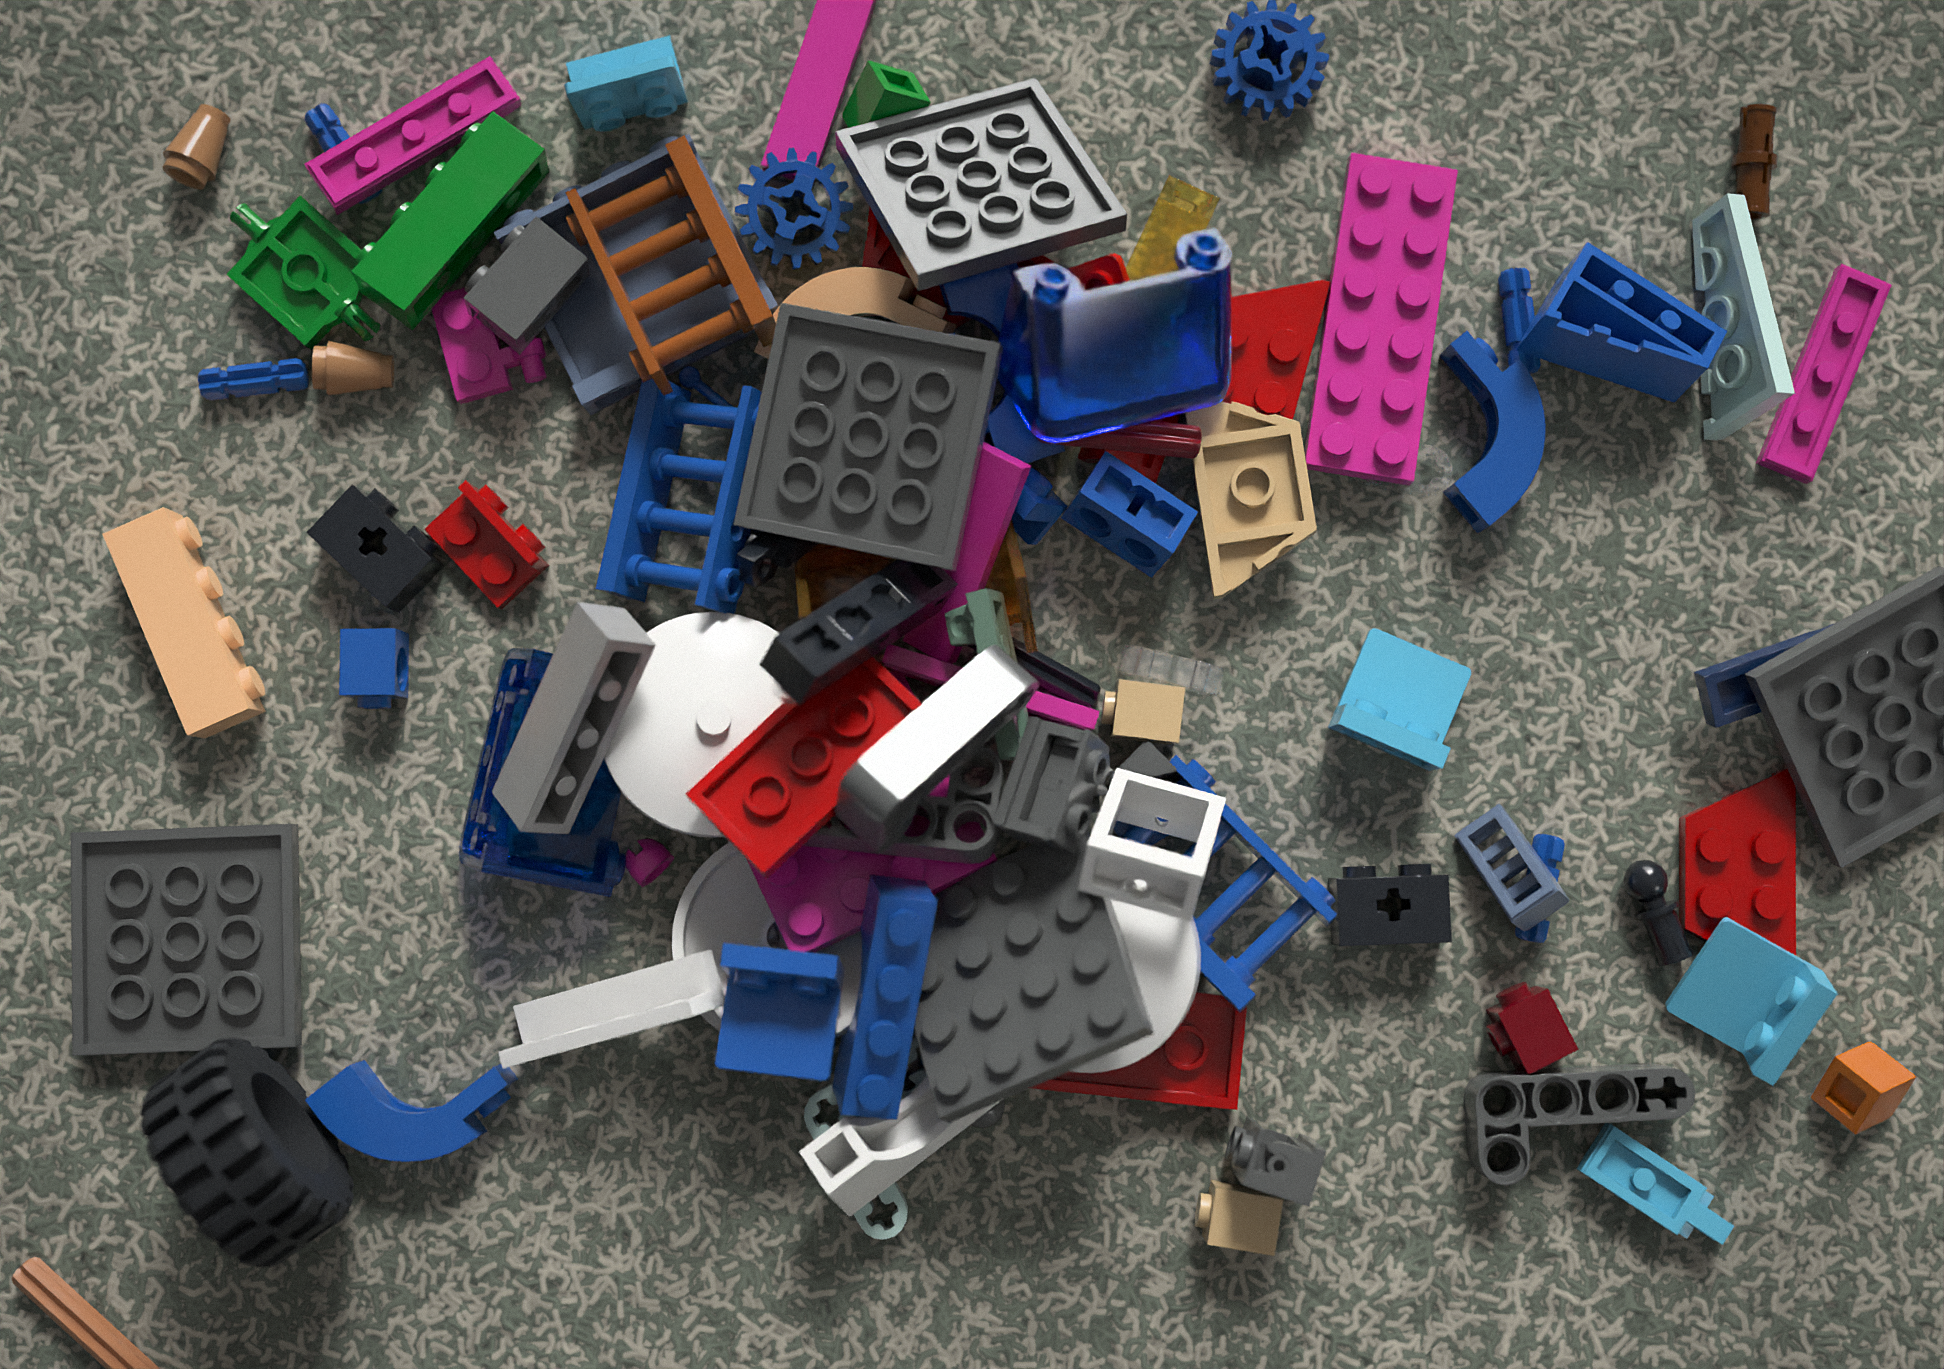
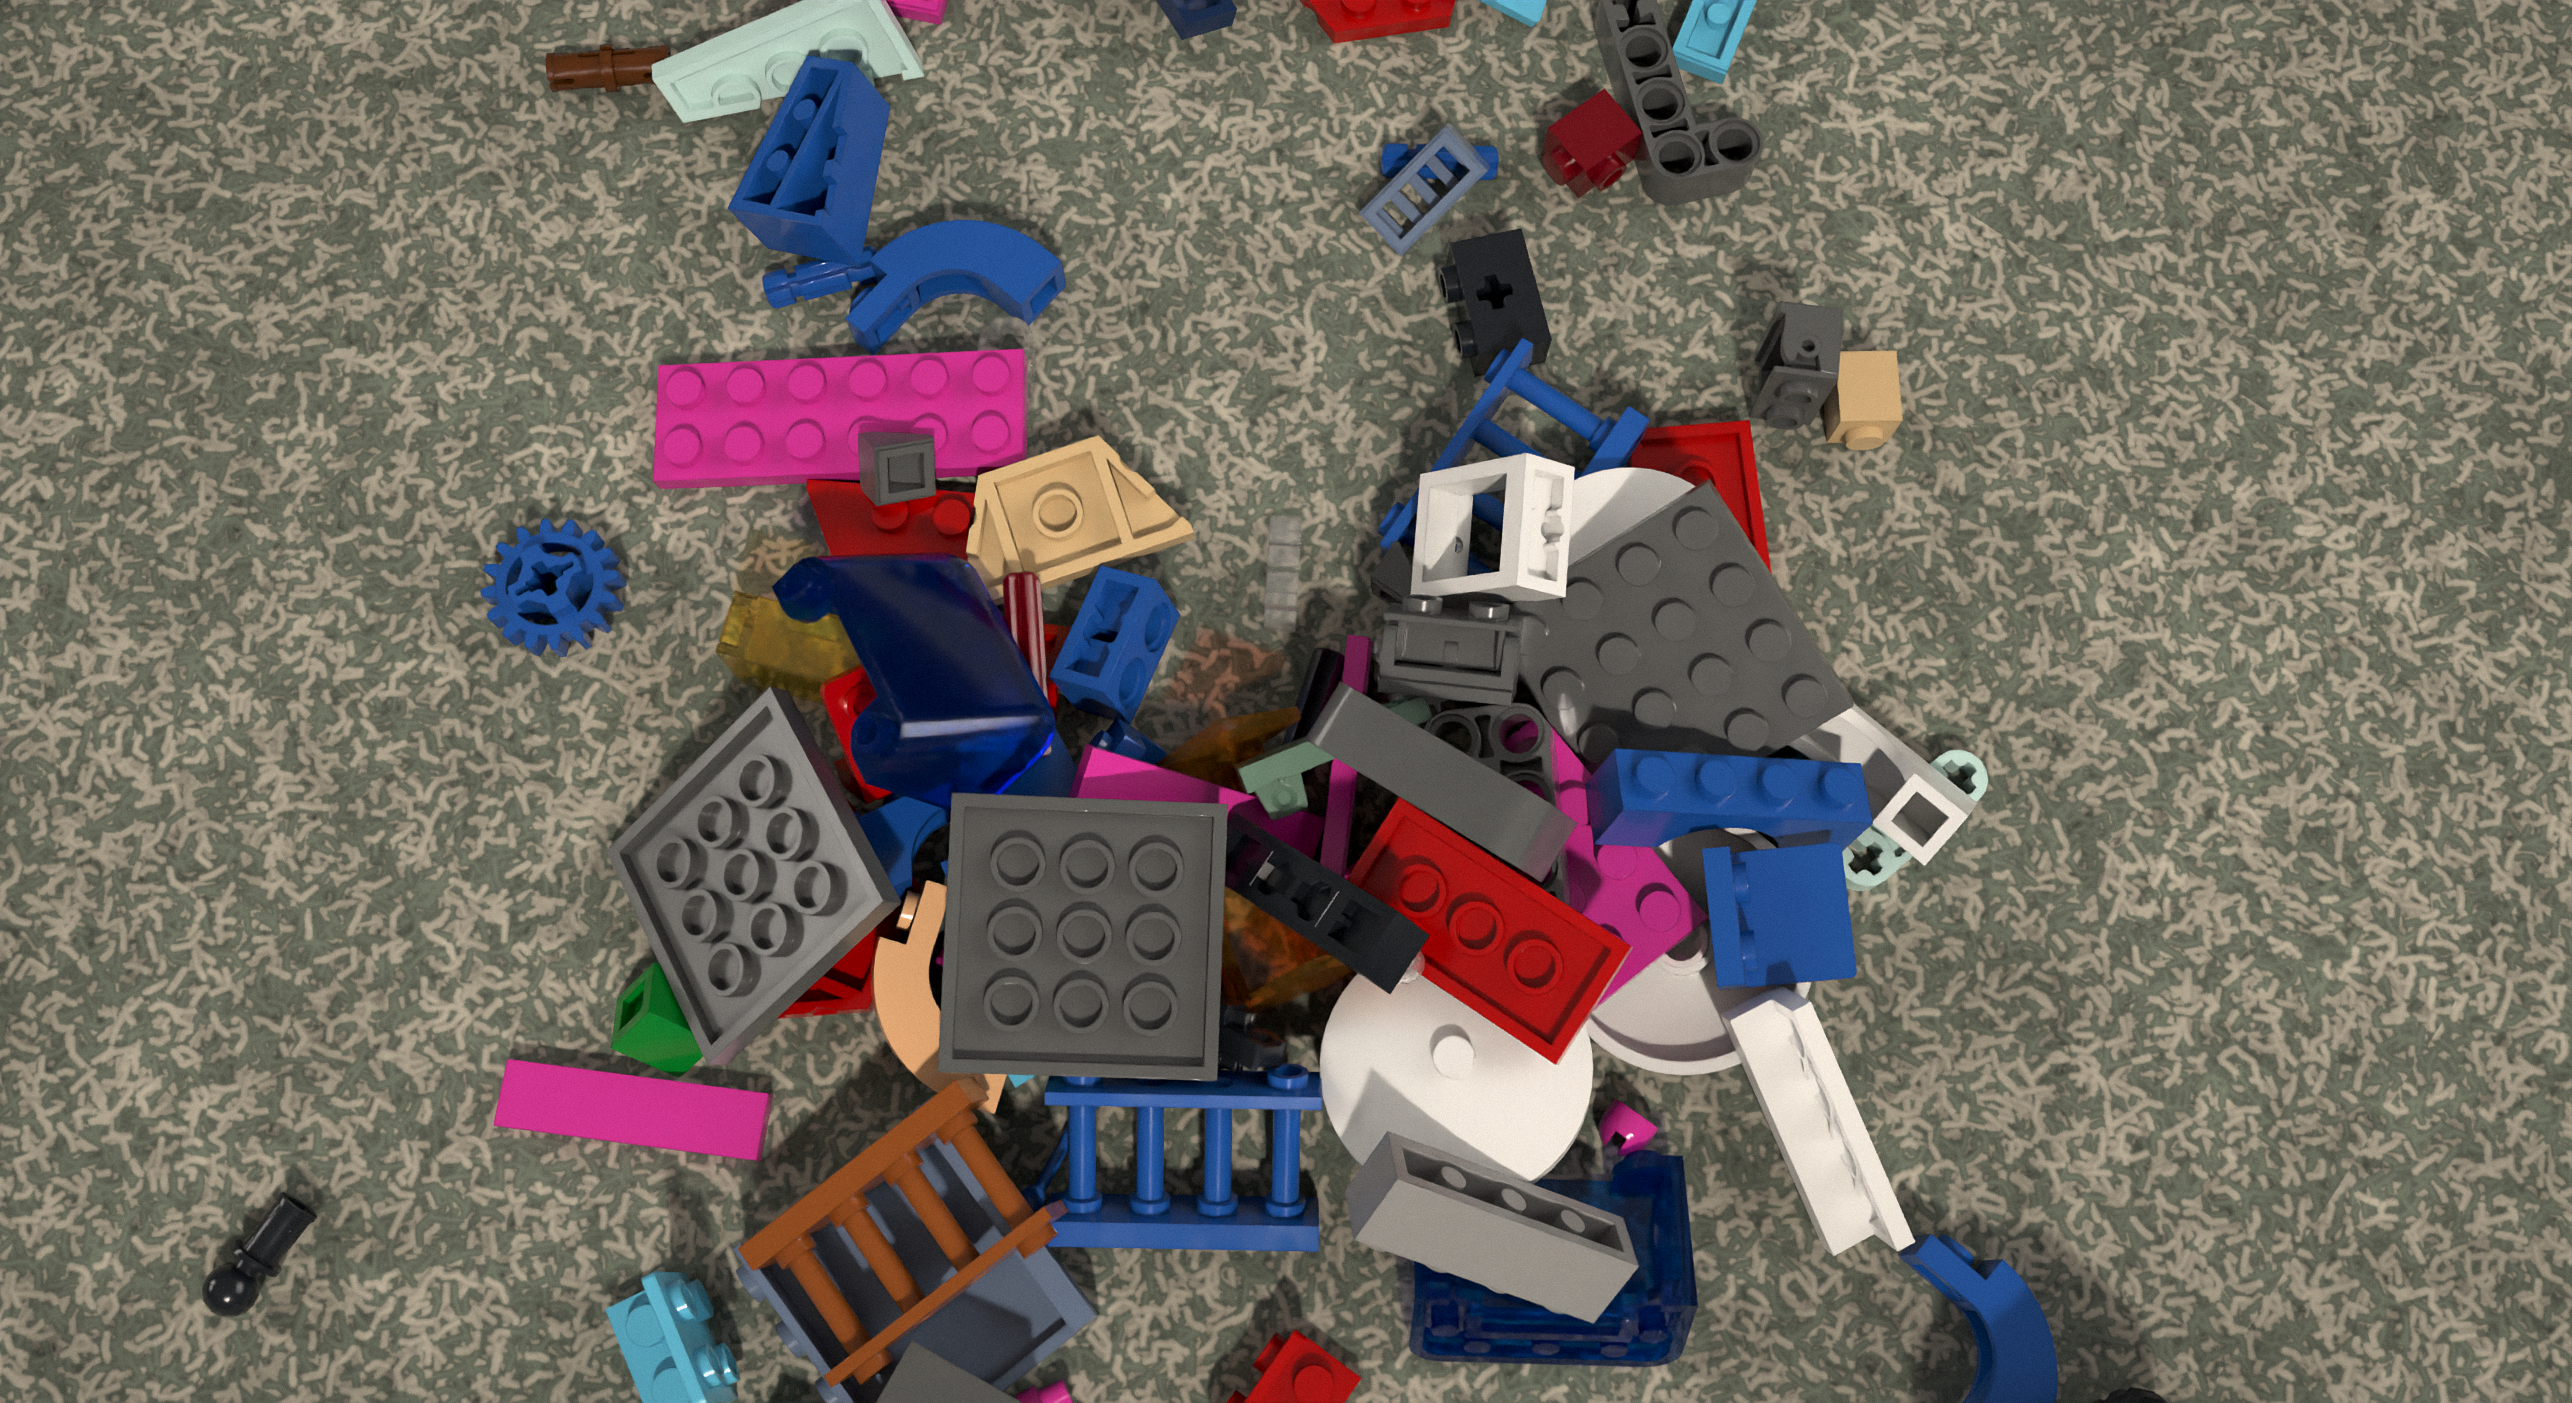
camera: 105 degrees left, 10 degrees down
blue gear [735,148,853,270] -> none
tan brick [1101,679,1185,745] -> none
medium azure bracket [1328,628,1471,771] -> none
black pin [1623,860,1694,966] -> none
none -> dark grey slope [858,431,936,506]

